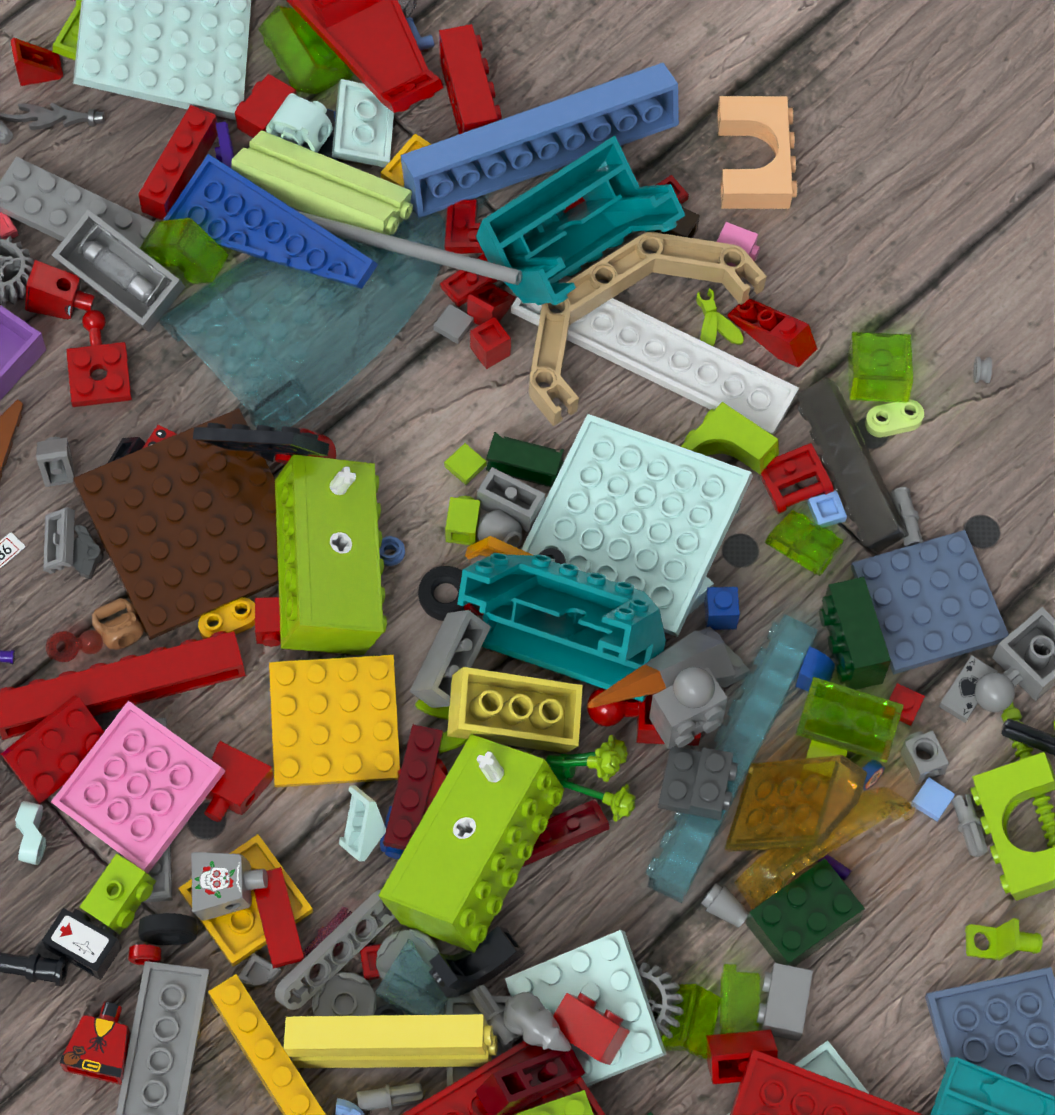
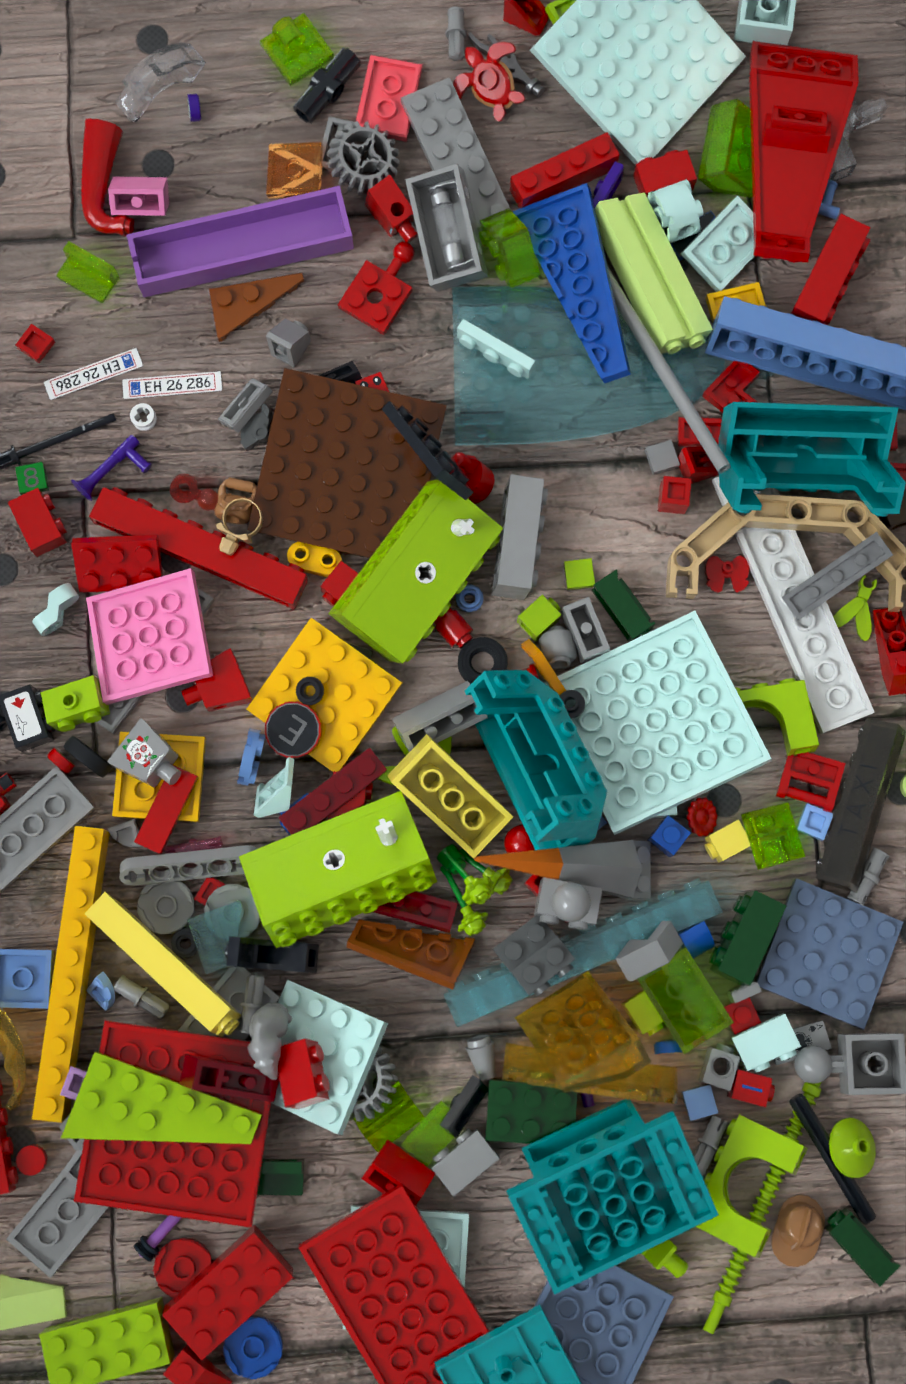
camera: 40 degrees right, 15 degrees up
none -> tan piece [215,498,263,556]
none -> medium blue plate [237,728,265,786]
none -> black tile [265,702,322,758]
none -> black plate [296,677,324,705]
none -> dark orange wing [347,919,475,990]
none -> red brick [434,608,473,649]
none -> black plate [440,1075,488,1138]
none -> animal [453,42,525,122]
none -> light aqua plate [457,319,535,379]
none -> light grey brick [491,474,548,600]
none -> teal wedge [506,1097,719,1295]
none -> light grey slope [615,921,683,981]
none -> red piece [687,798,718,836]
none -> light yellow brick [704,820,753,863]
none -> red piece [705,556,749,593]
none -> light grey tile [727,981,762,1003]
none -> red brick [727,1069,775,1107]
none -> light aqua brick [731,1013,801,1073]
none -> flat silver plate [782,532,893,620]

